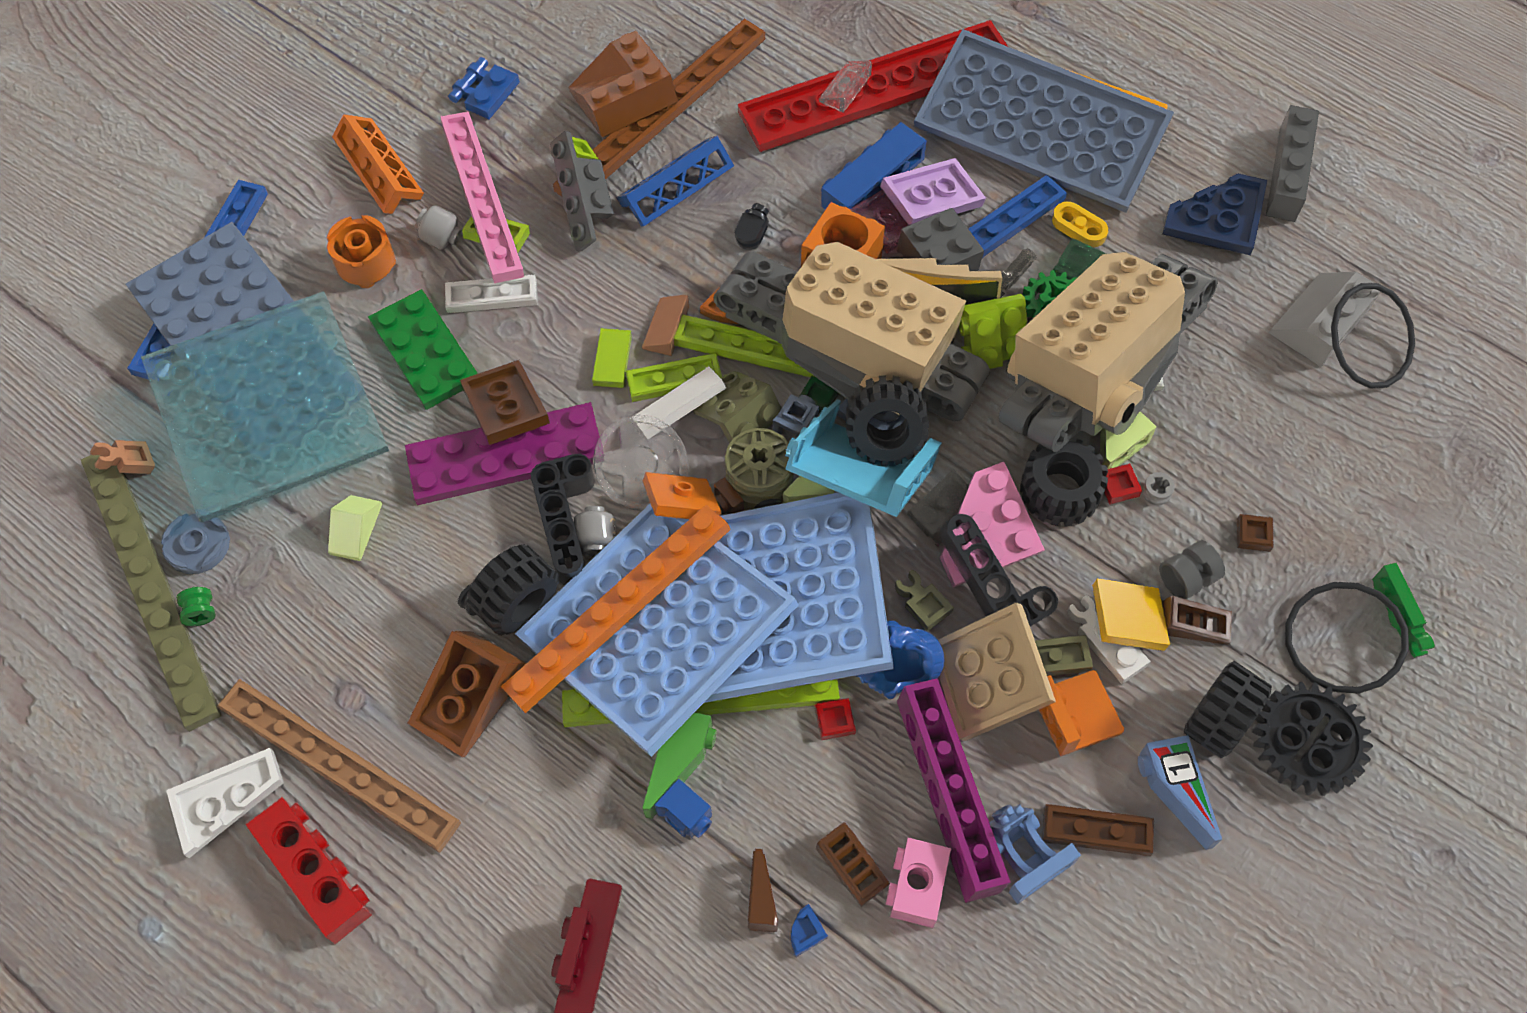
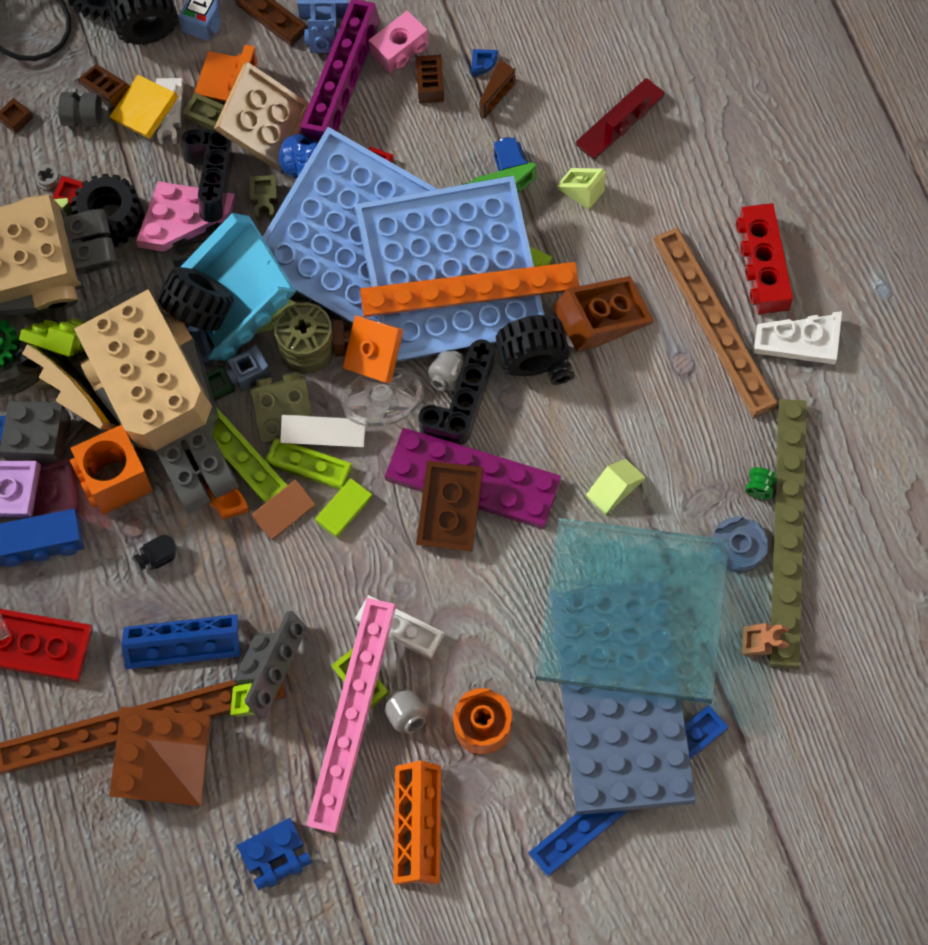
camera: 145 degrees left, 5 degrees up
green plate [368,289,478,410] -> none
none -> yellowish green slope [556,168,606,210]

